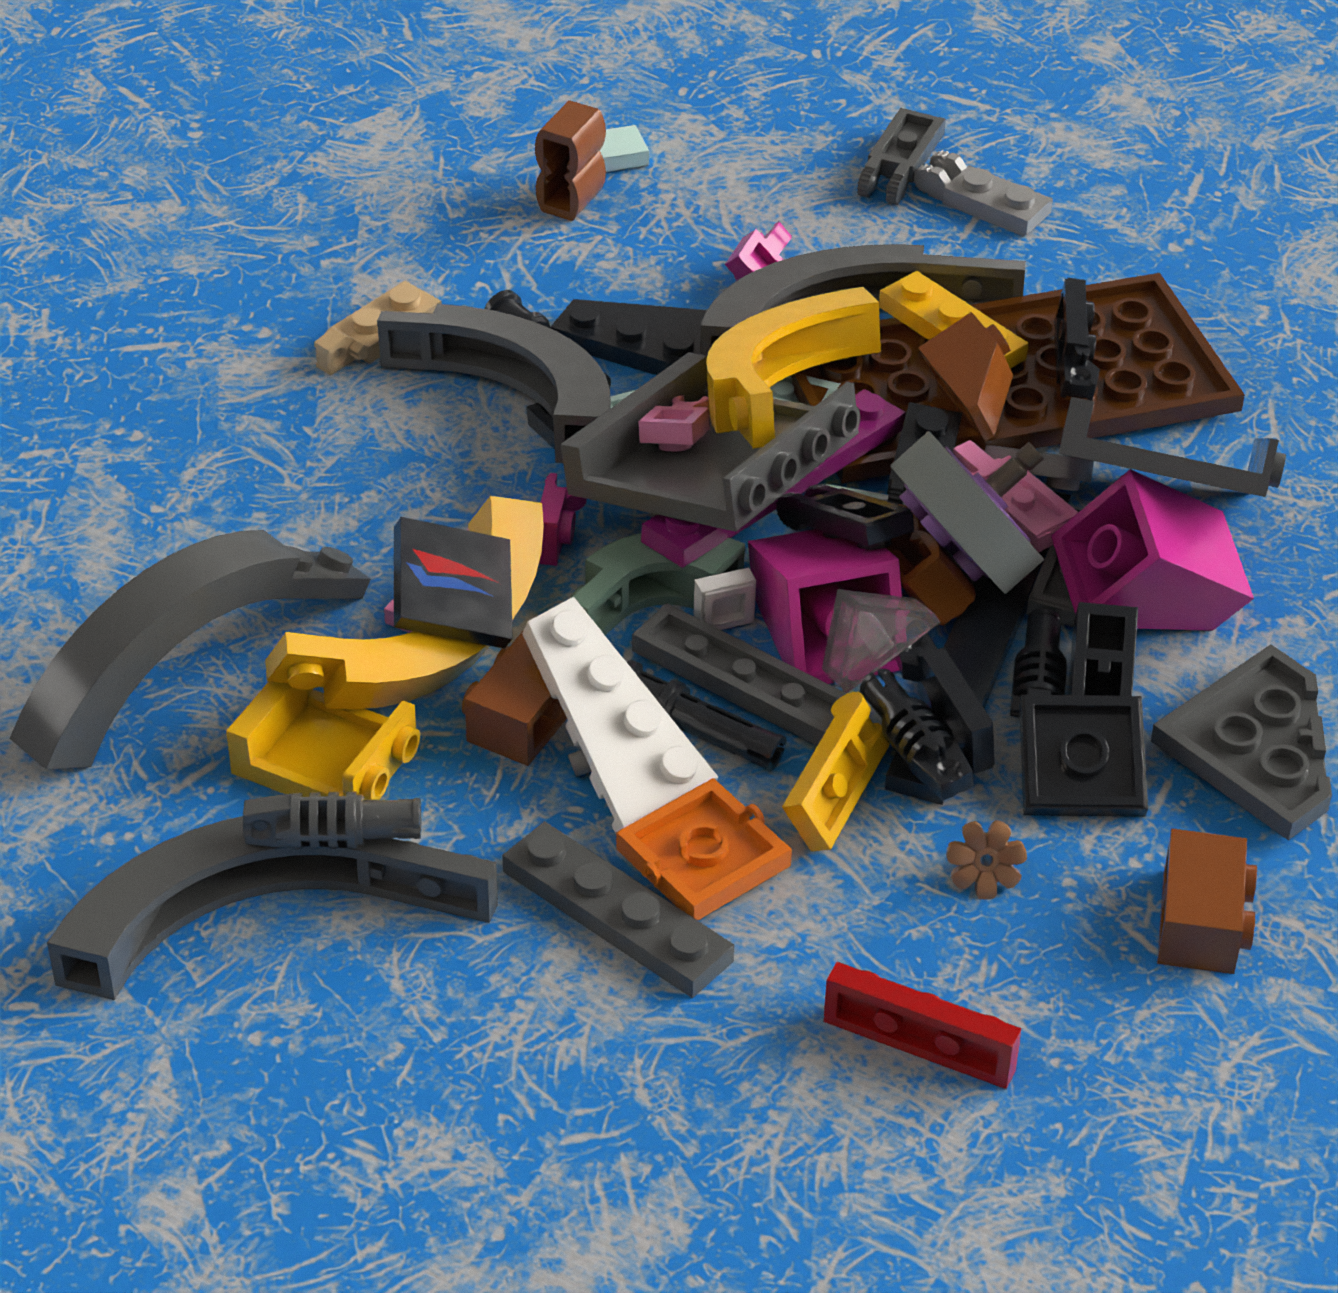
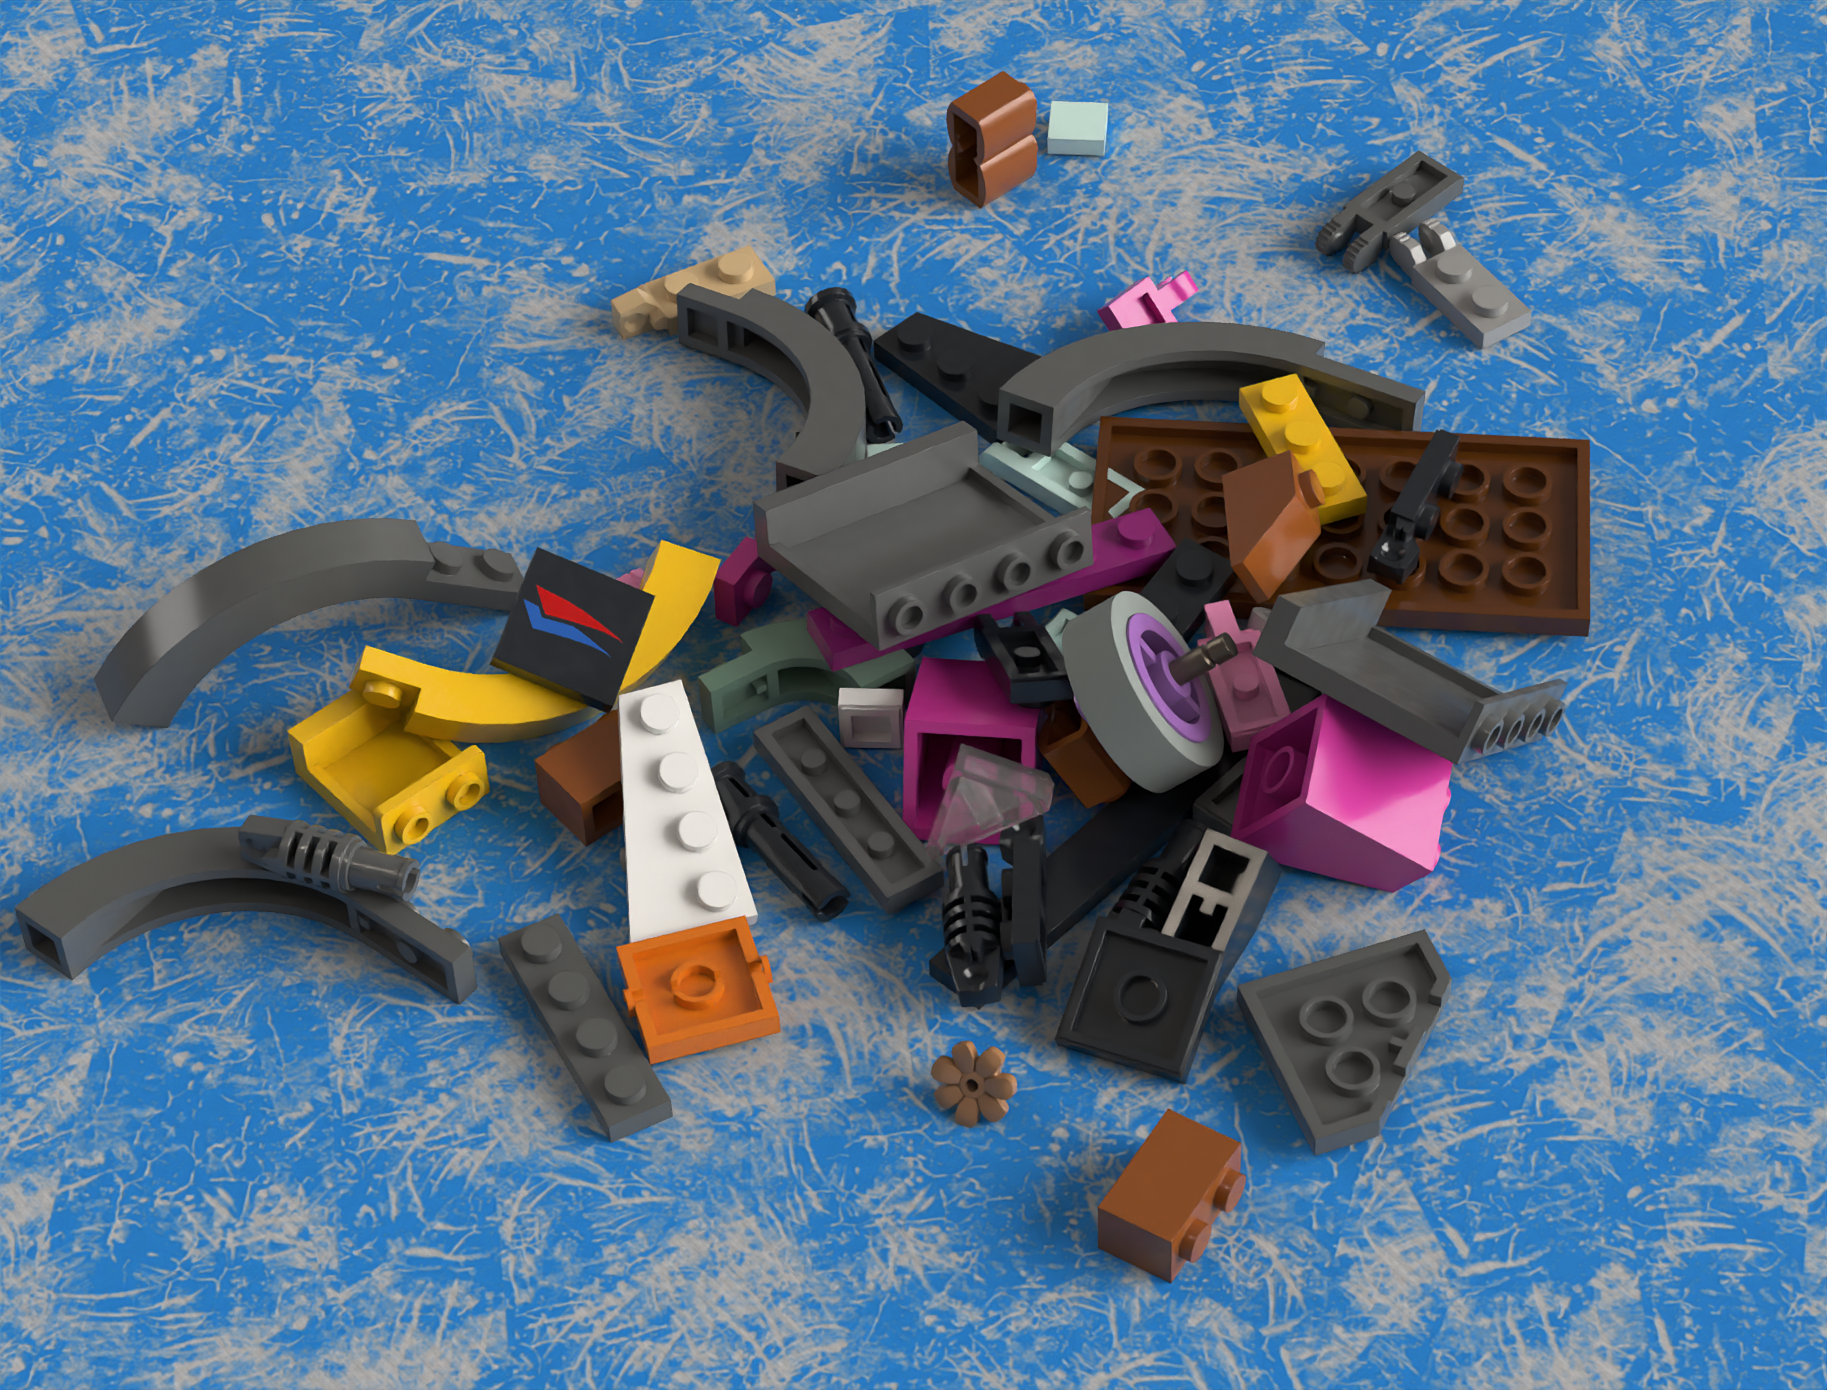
camera: 25 degrees right, 5 degrees up
bright pink plate [638,395,710,452] -> none
yellow arch [706,287,881,449] -> none
yellow plate [782,692,890,852] -> none
red plate [823,962,1022,1089] -> none

